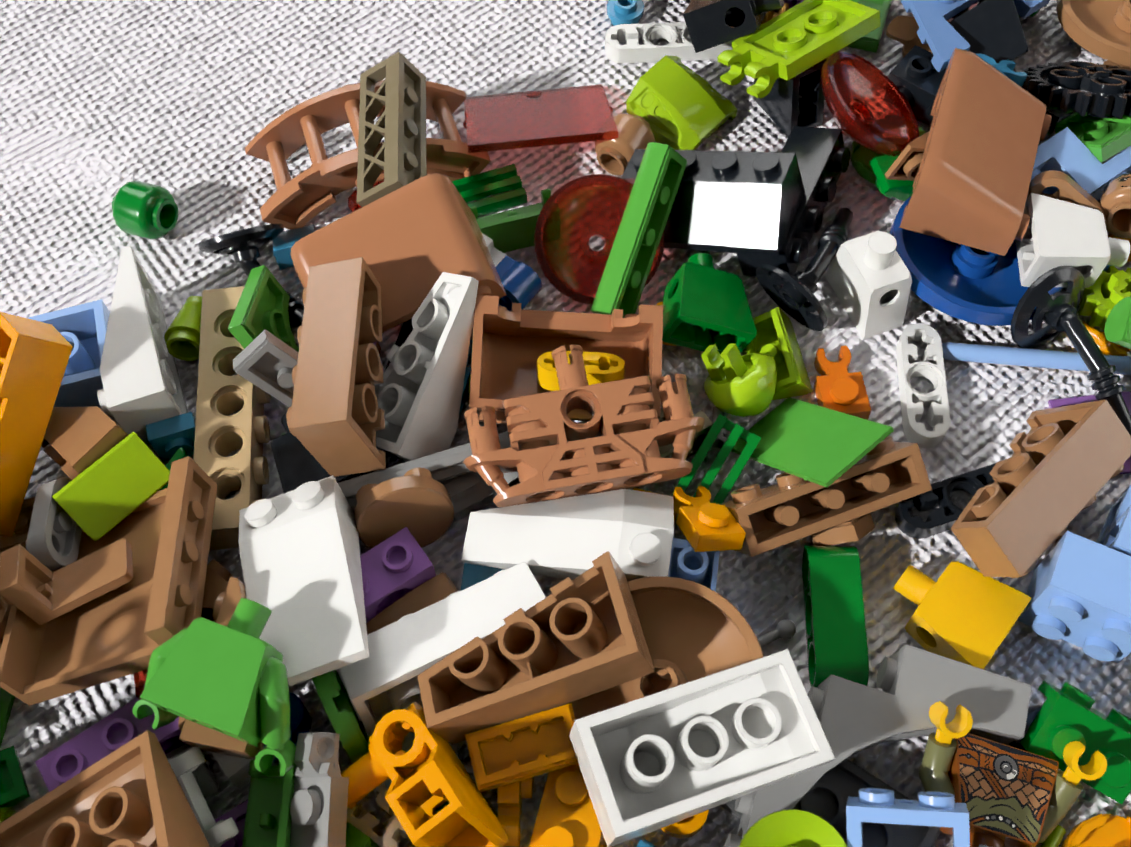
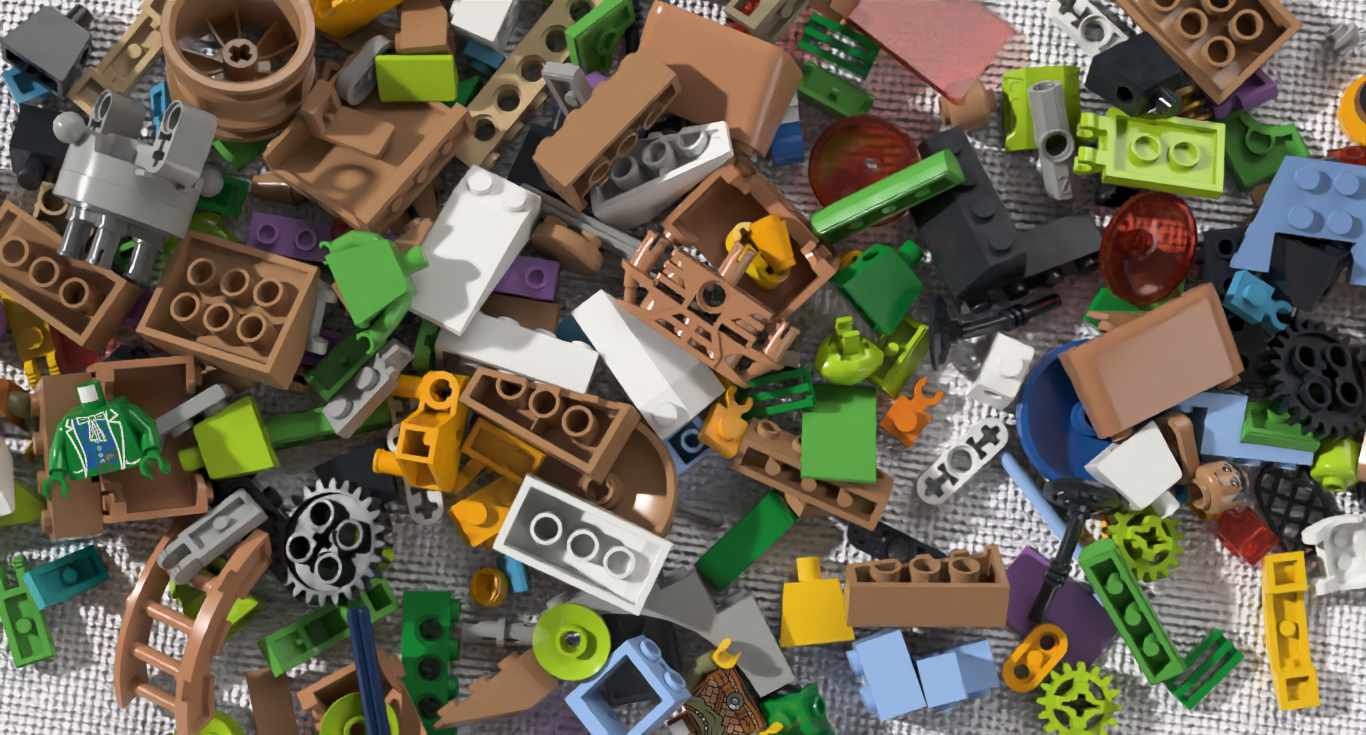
camera: 45 degrees right, 25 degrees up
none -> medium nougat cone [251,173,310,207]
none -> light orange cone [749,213,796,274]
none -> light grey piece [1027,80,1081,200]

